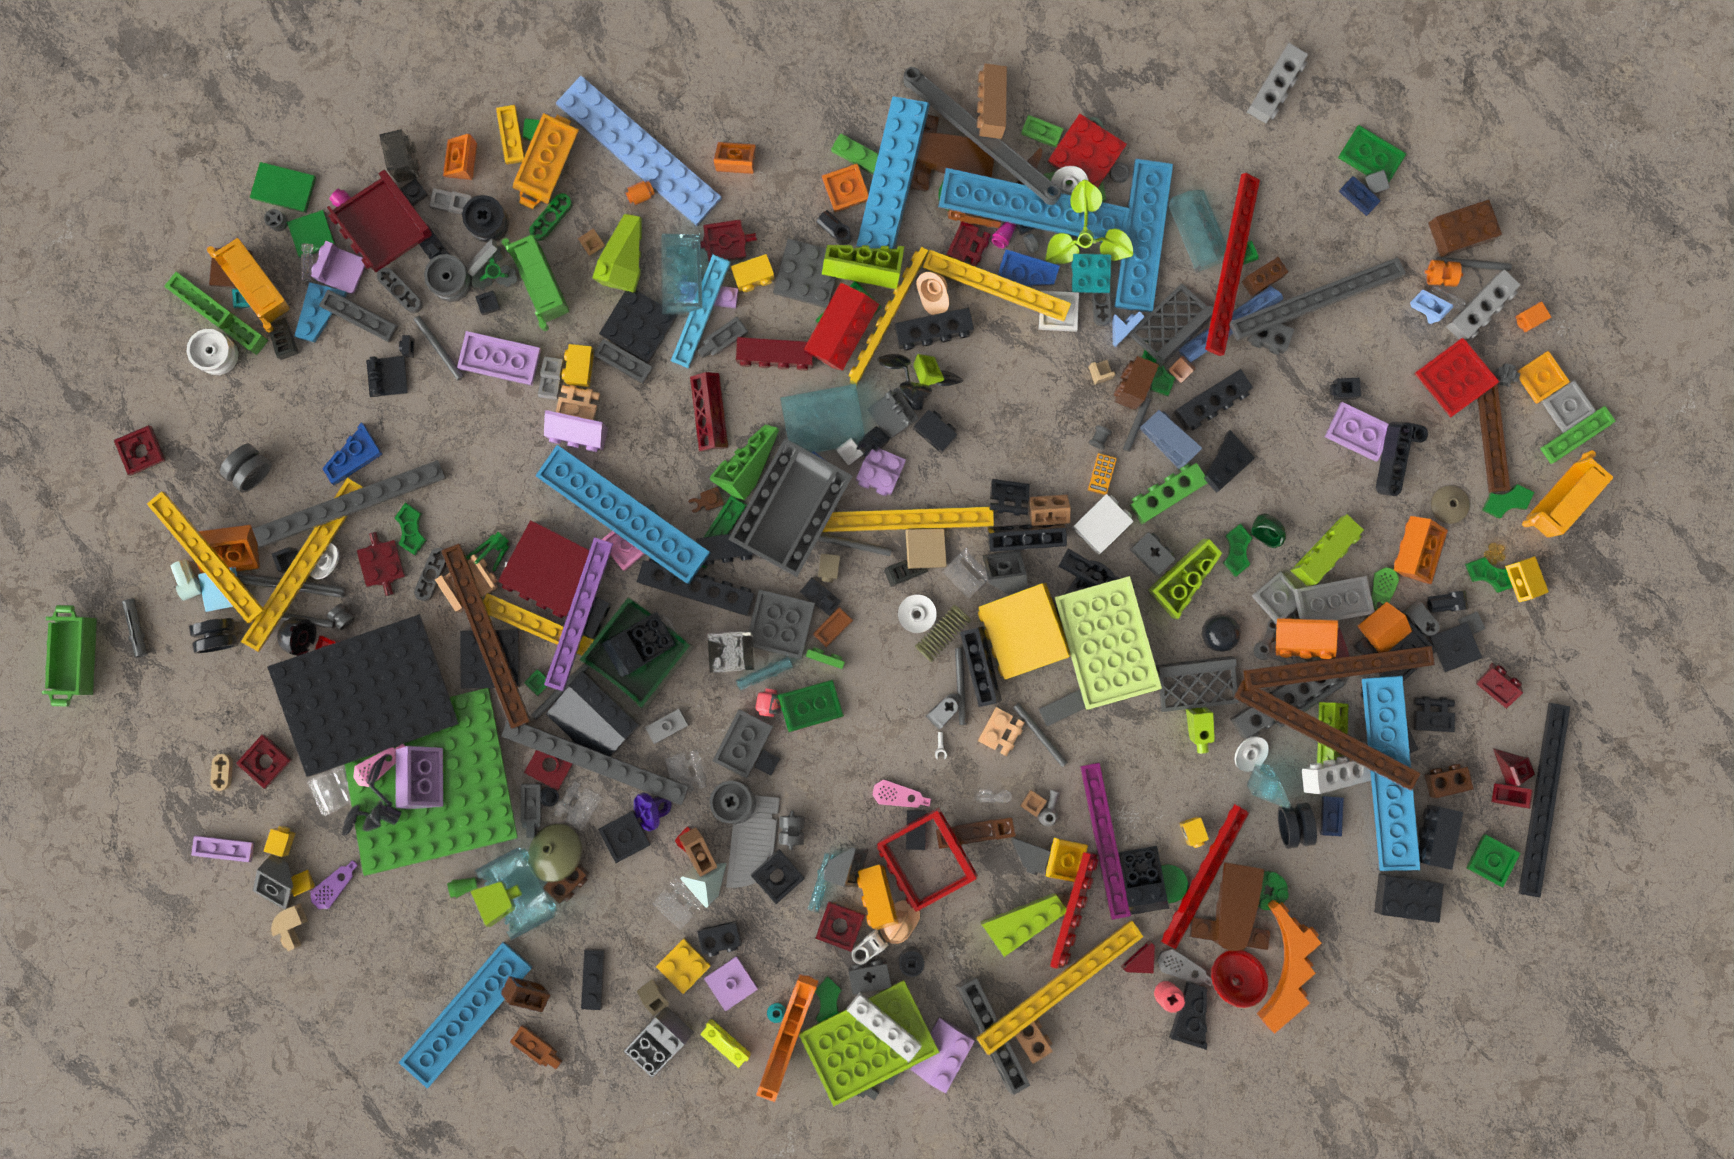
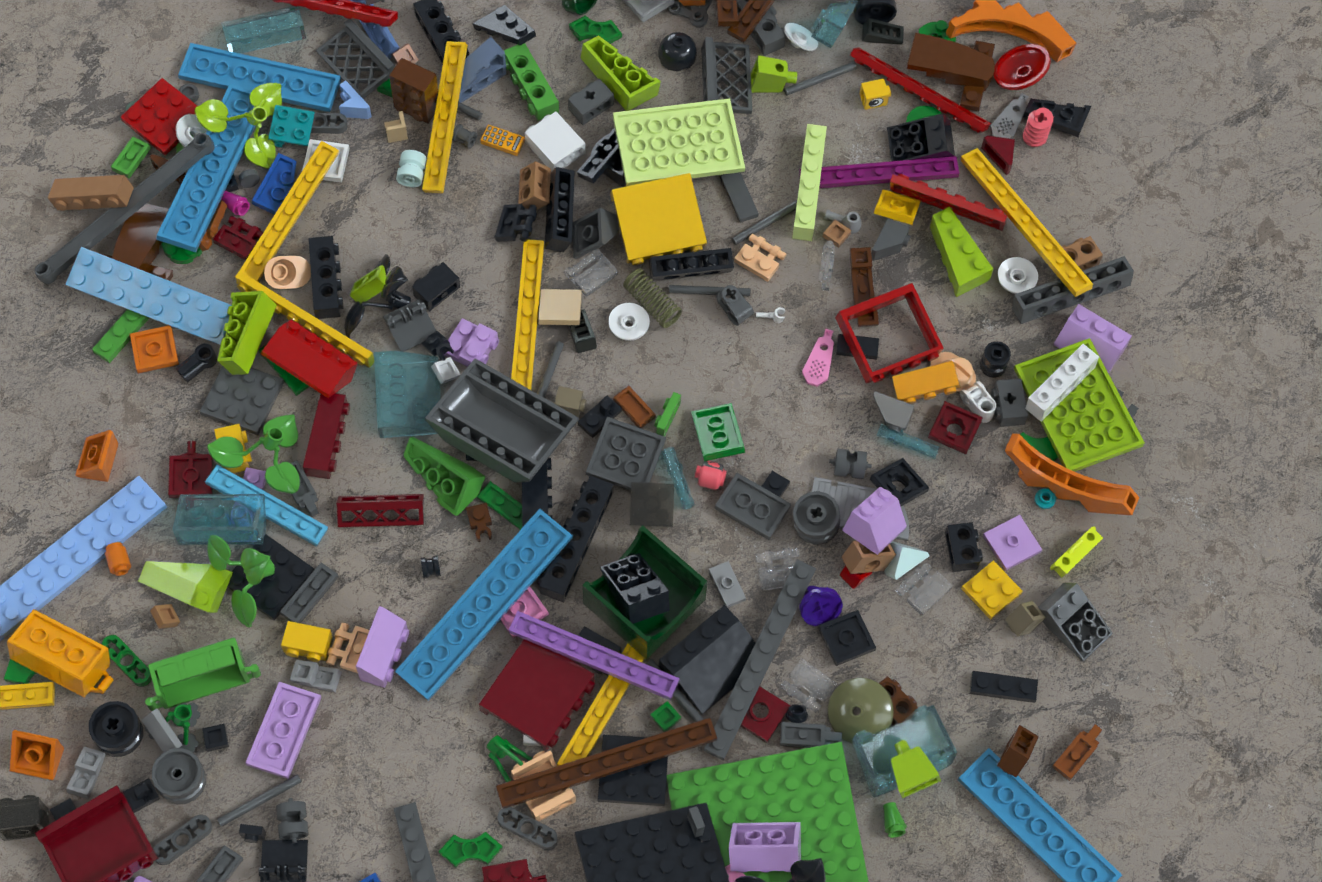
camera: 85 degrees left, 20 degrees down
none -> bright green plant [207,415,300,494]
none -> bright green plant [207,535,275,627]
none -> dark grey wheel [276,798,309,843]
none -> light aqua wheel [396,150,427,187]
none -> black wheel [421,555,441,579]
none -> yellow plate [422,41,468,193]
none -> dark grey tile [687,807,705,837]
none -> dark grey bar [784,62,857,96]
none -> yellowish green arch [792,124,827,241]
none -> lavender slope [842,487,907,555]
none -> pearl dark grey slope [862,18,904,45]
none -> white dish [998,257,1038,294]

